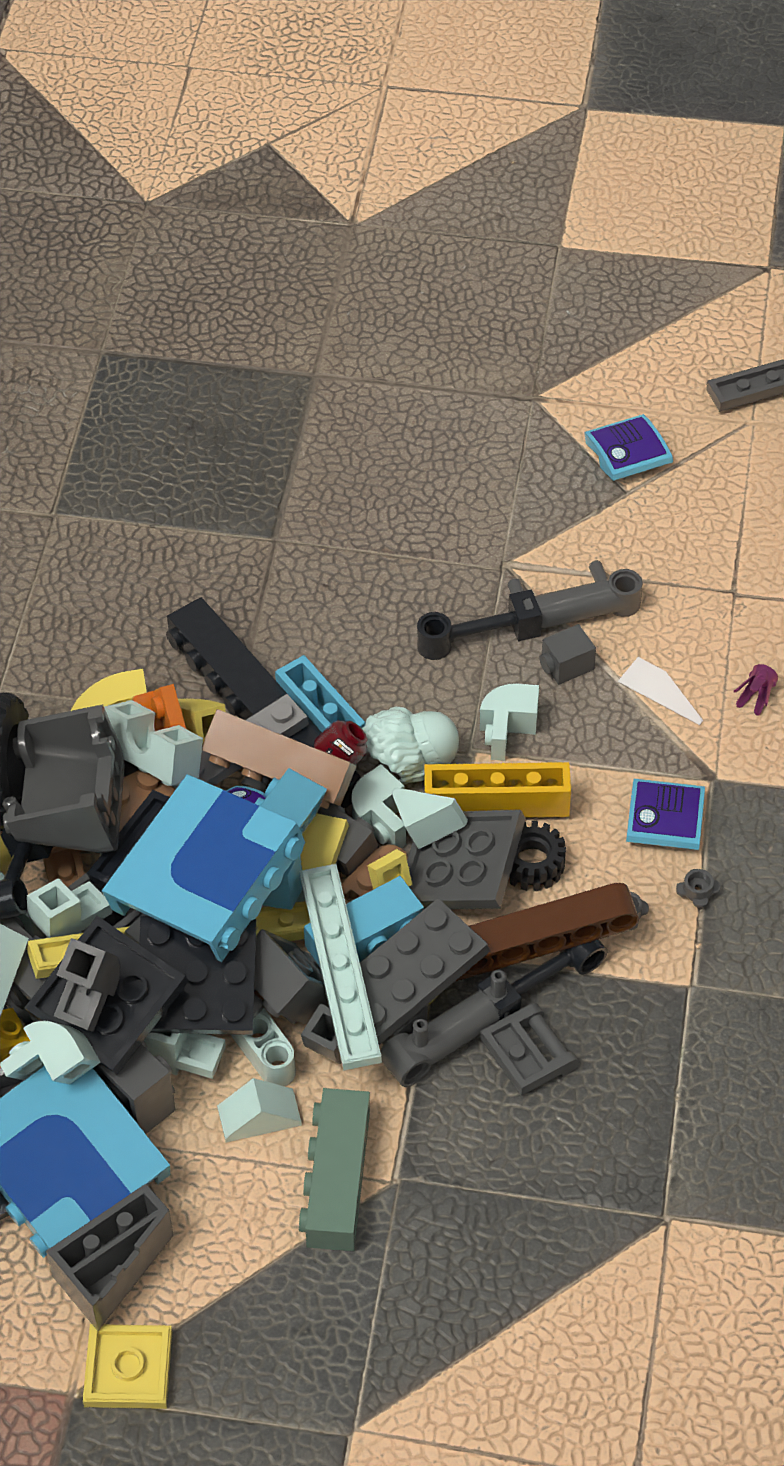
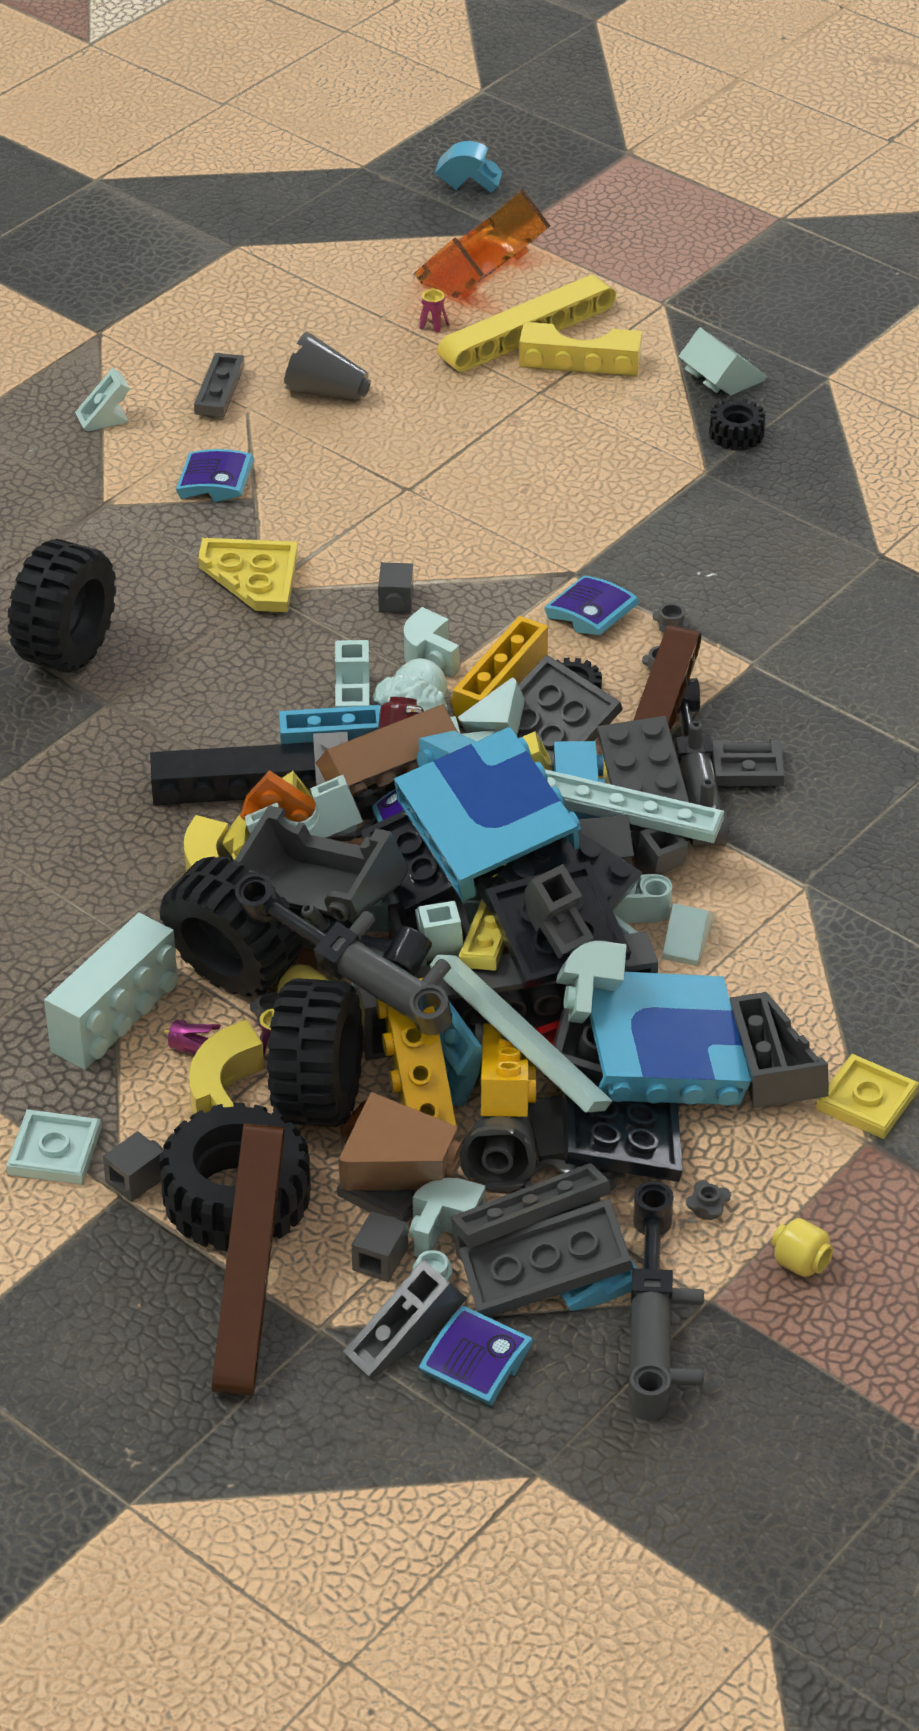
camera: 60 degrees left, 10 degrees down
sand green brick [299,1088,370,1251] -> none
piece [417,560,643,660] -> none
white sticker [618,657,703,725] -> none
flat silver piece [734,664,778,716] -> none
none -> black tyre [7,539,117,672]
none -> light aqua slope [75,368,130,431]
none -> light yellow plate [198,538,298,612]
none -> light aqua arch [335,640,370,708]

